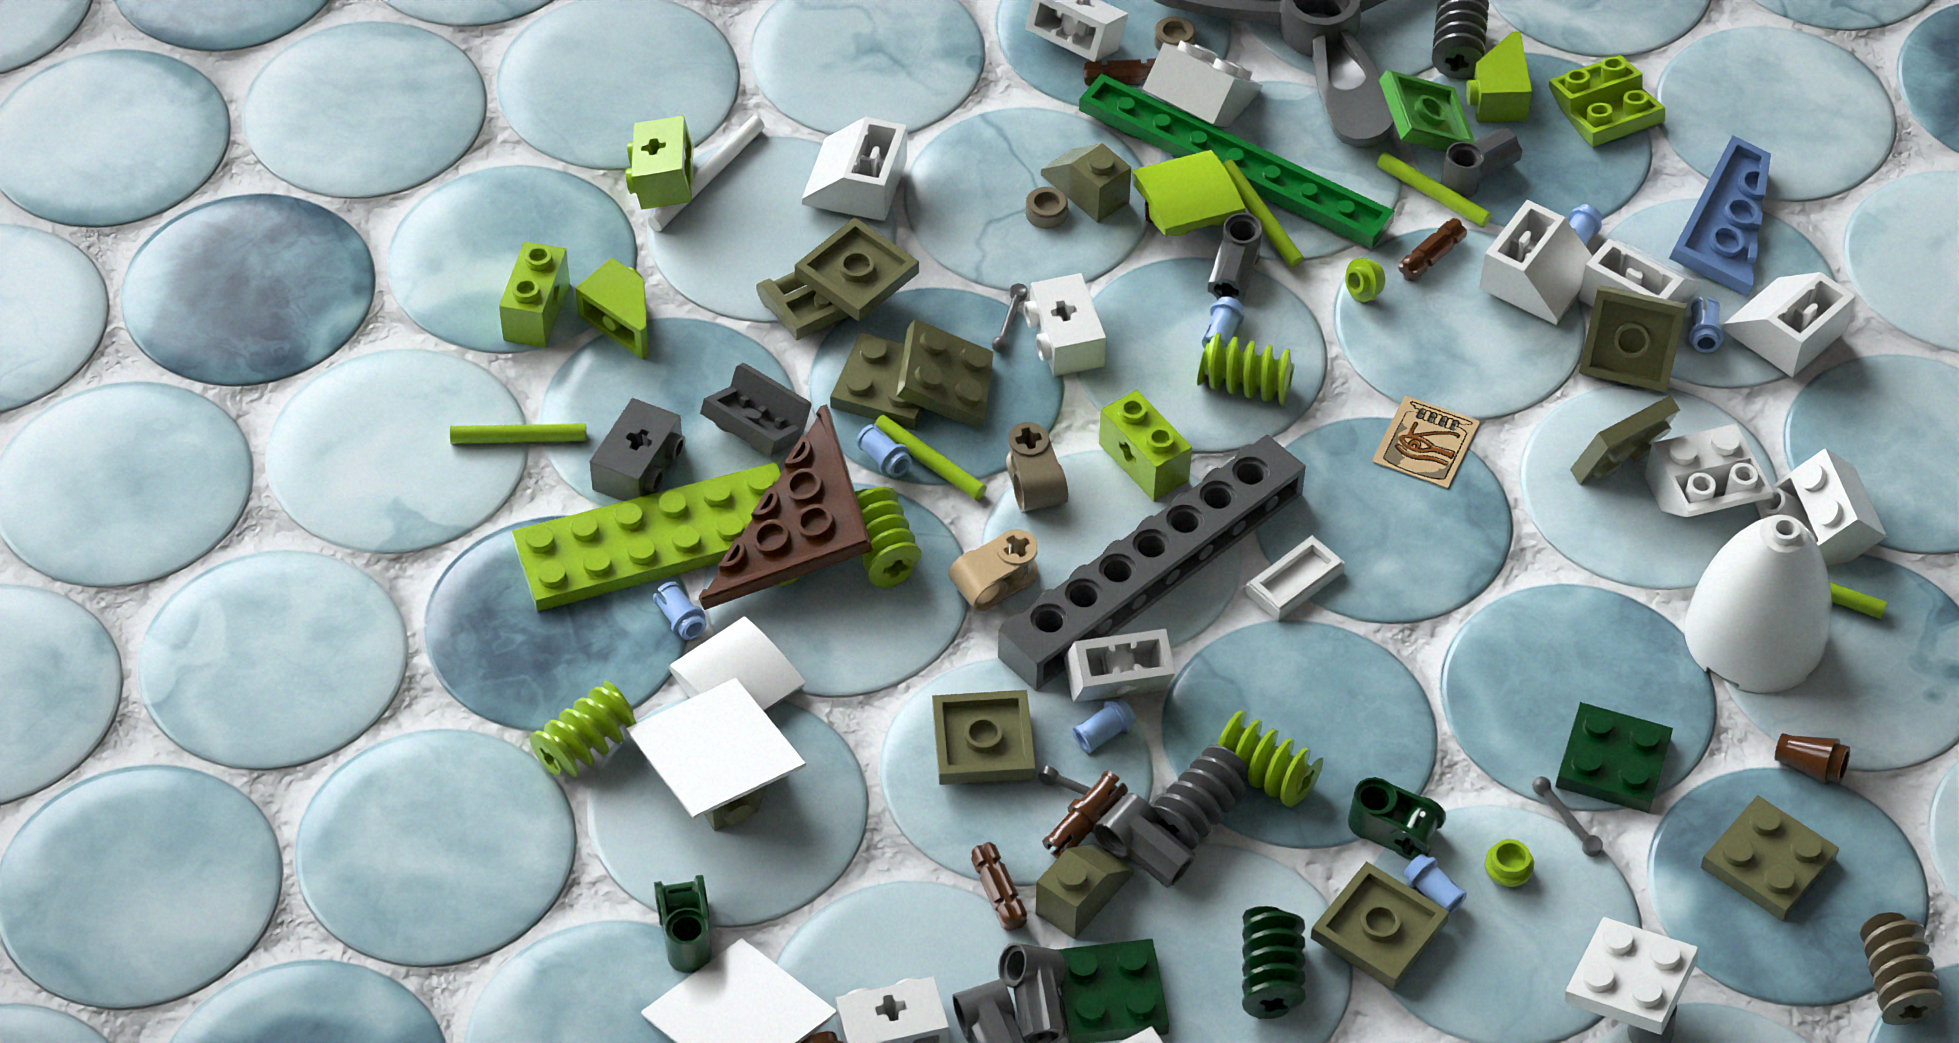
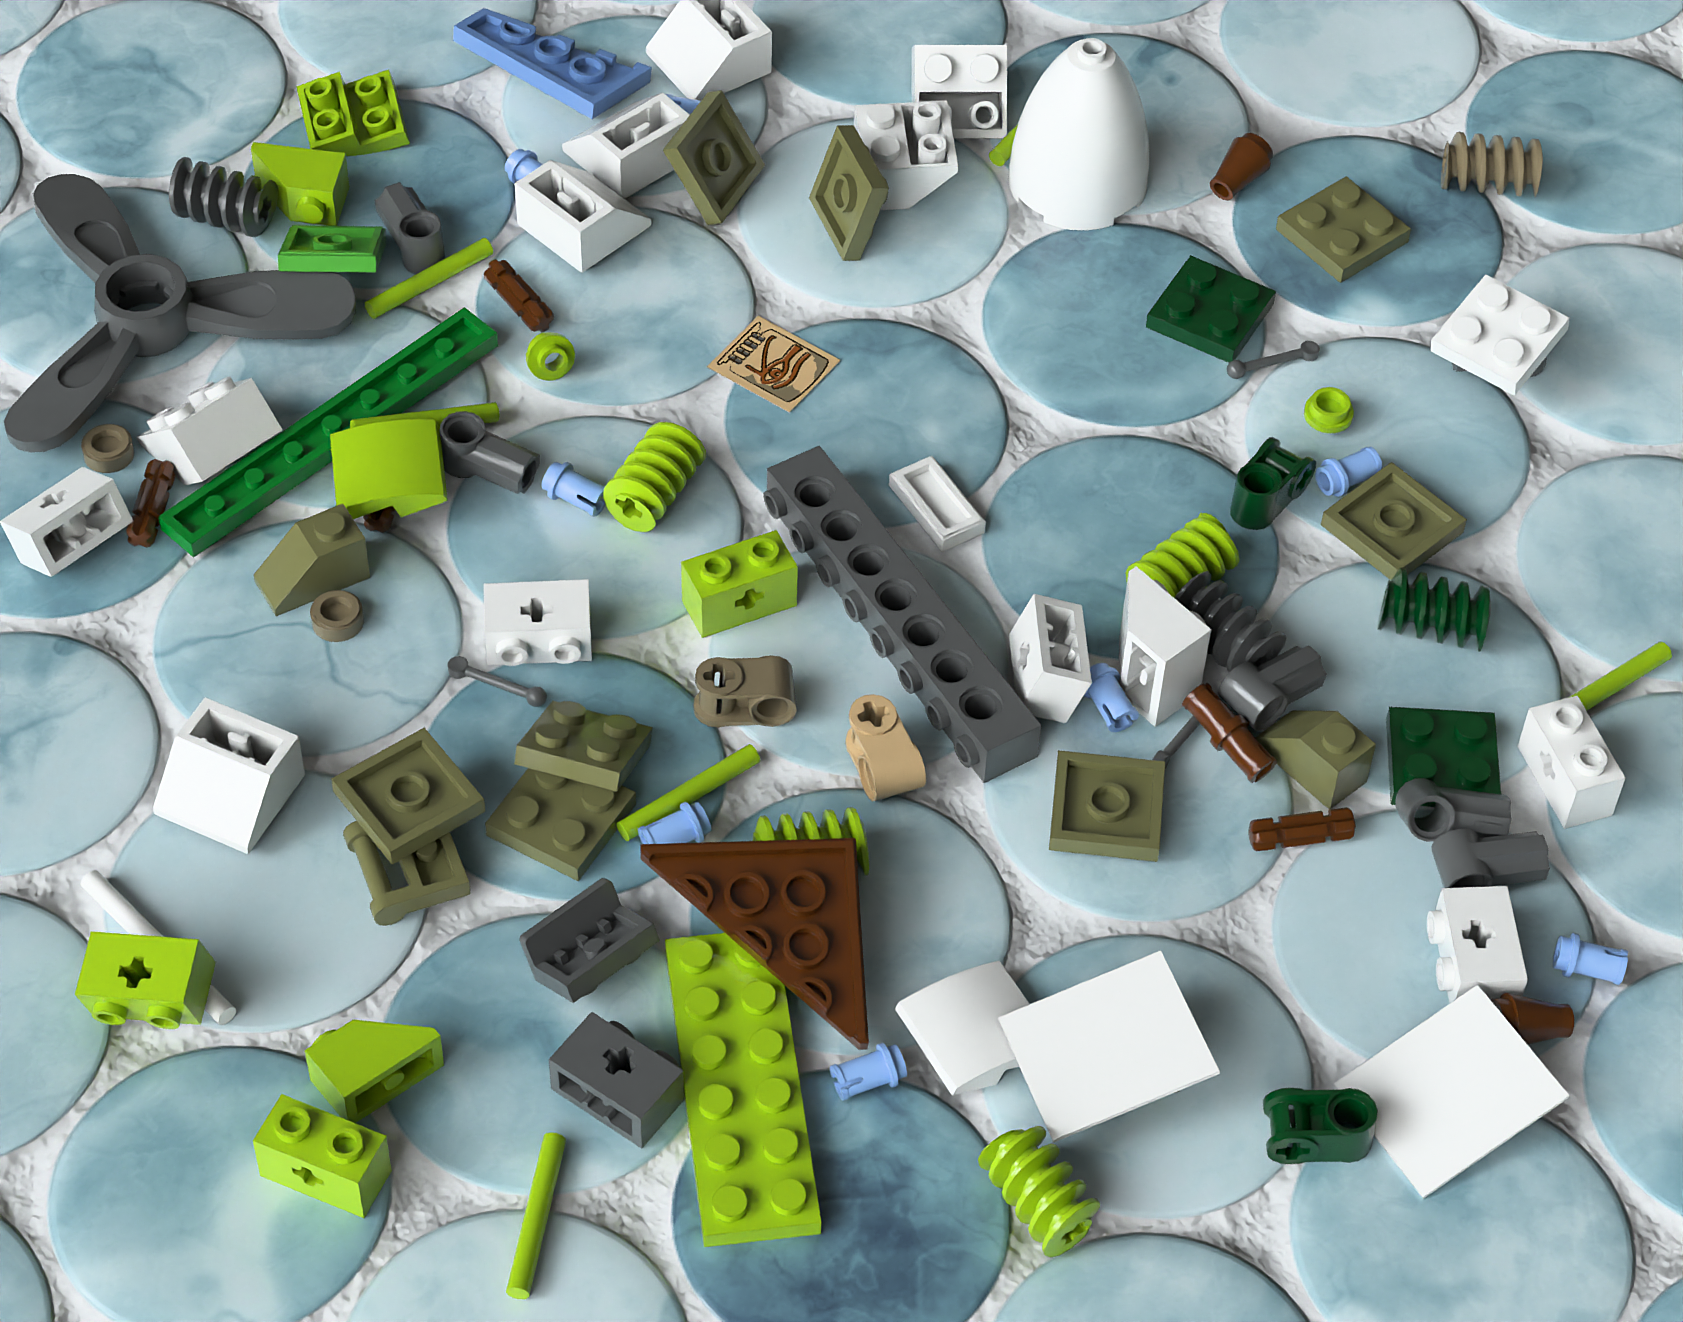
camera: 80 degrees left, 0 degrees up
none -> white slope [1118,566,1211,727]

